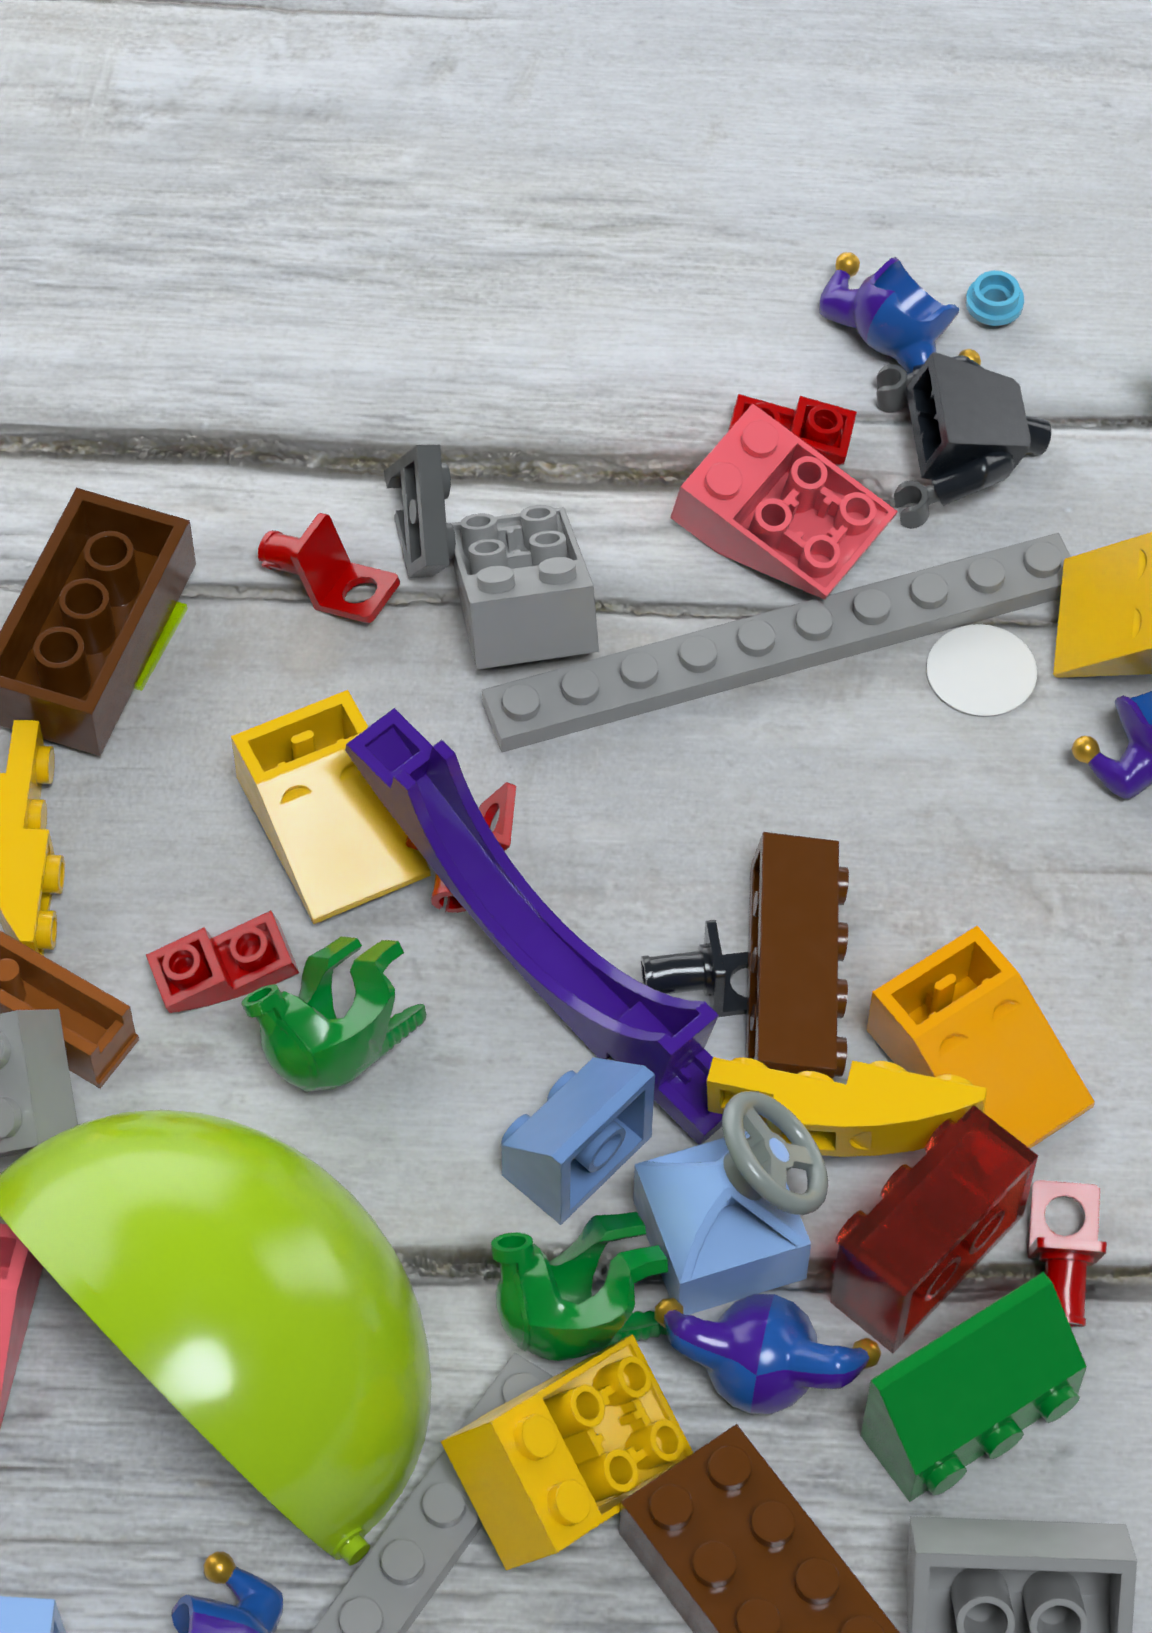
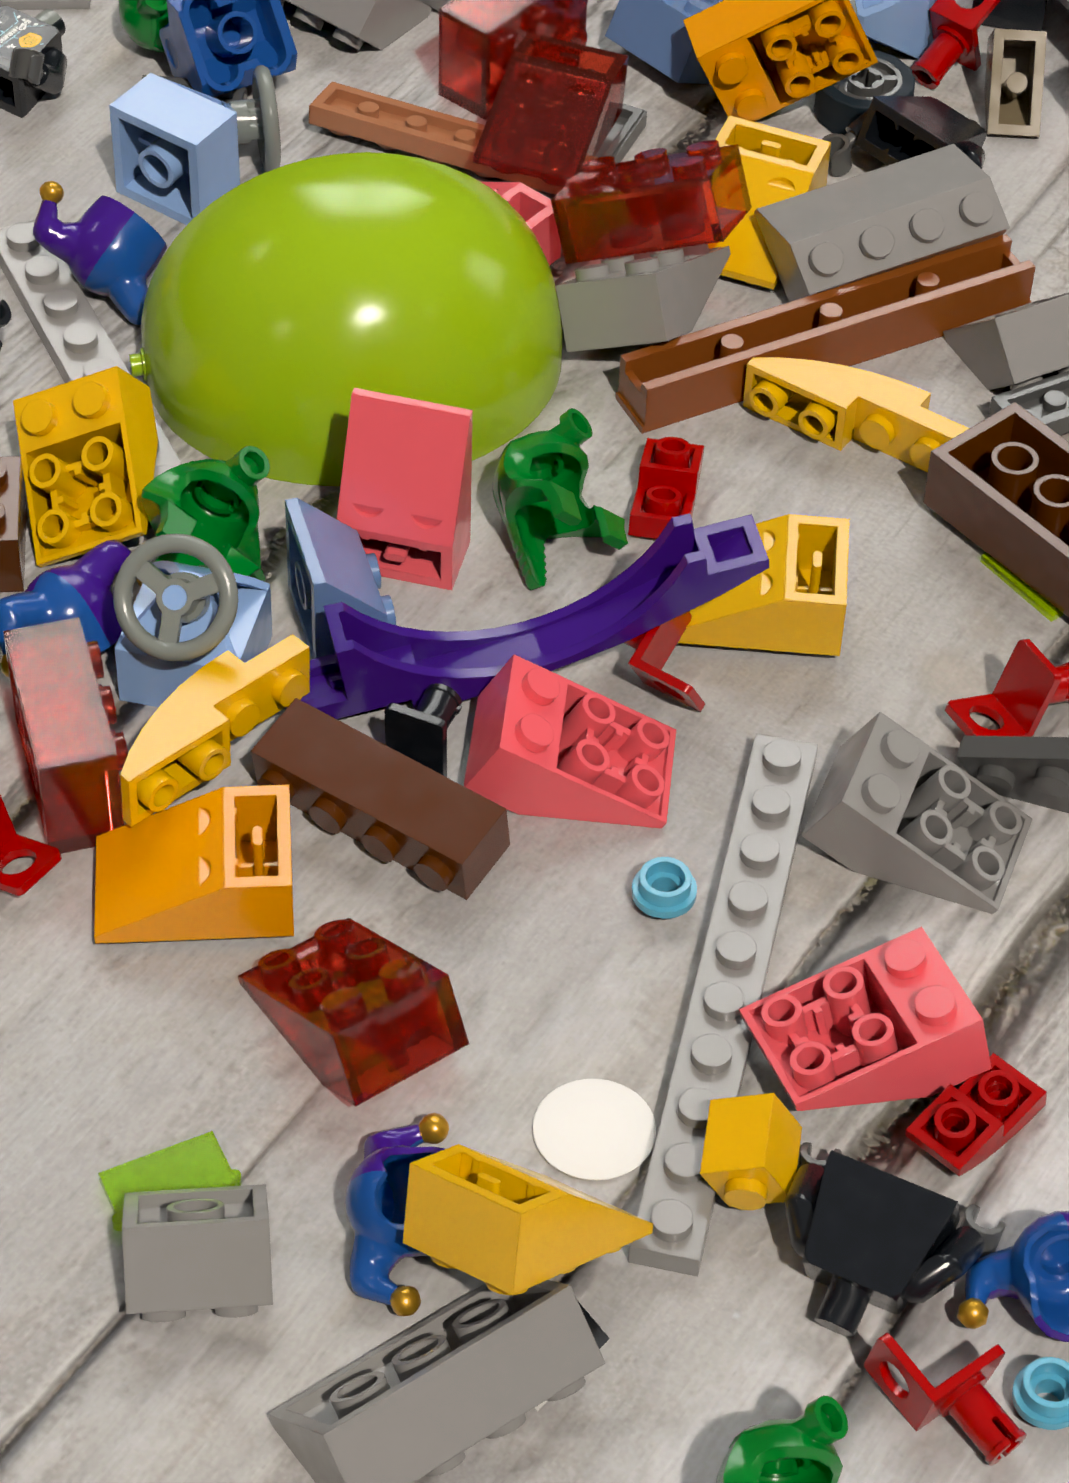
camera: 120 degrees right, 10 degrees down
none -> clear red slope [238,918,469,1107]
none -> coral slope [337,388,473,590]
none -> coral slope [464,654,676,828]
none -> medium azure plate [632,857,697,919]
none -> yellow brick [700,1093,802,1210]
none -> red bracket [864,1333,1027,1466]

